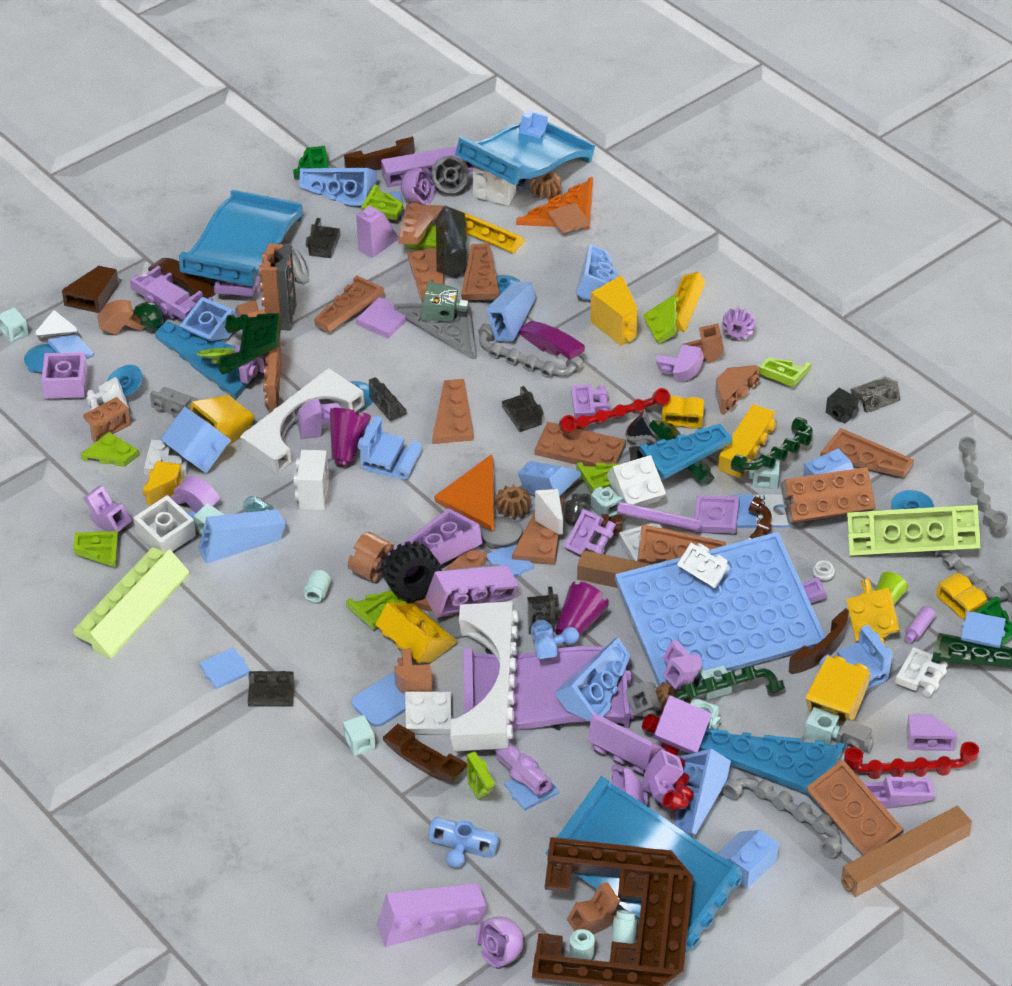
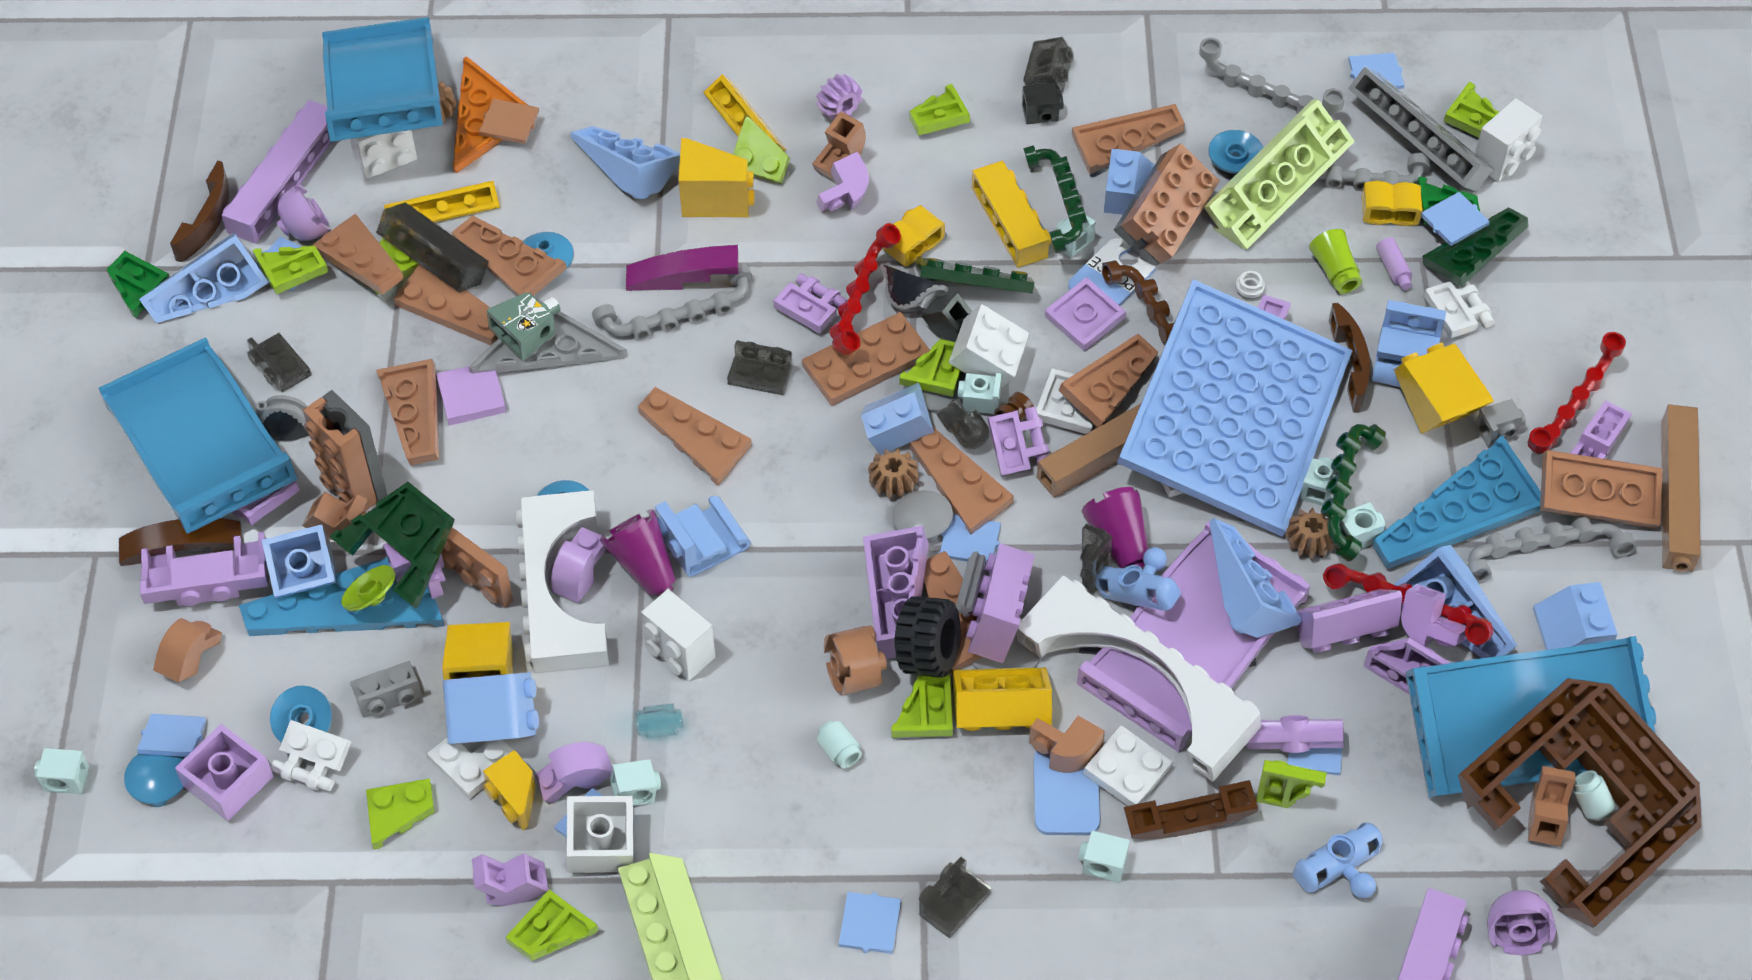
camera: 50 degrees left, 10 degrees up
white slope [36,310,78,338] -> none
reddish brown slope [62,266,119,313] -> none
nougat bracket [83,397,130,442] -> none
dark green hair [134,302,163,332] -> none
light blue slope [199,509,286,563] -> none
lavender slope [356,205,398,258] -> none
clear smoke bracket [369,377,407,421] -> none
light grey cylinder [431,156,469,193] -> none
orange tile [434,455,495,531] -> none
light blue slope [486,282,536,341] -> none
light blue panel [519,109,548,138] -> none
white slope [535,489,563,534] -> none
light aqua brick [569,929,594,960] -> none
lavender axle [617,502,700,532] -> none
light grey brick [625,681,661,718] -> none
dark azure wing [639,424,733,480] -> none
lavender tile [653,695,712,754] -> none
lavender brick [662,640,702,690] -> none
white bracket [677,543,730,588] -> none
nougat slope [715,365,760,415] -> none
light aqua brick [804,707,841,745] -> none
yellow plate [846,578,900,645] -> none
lavender slope [906,714,957,751] -> none

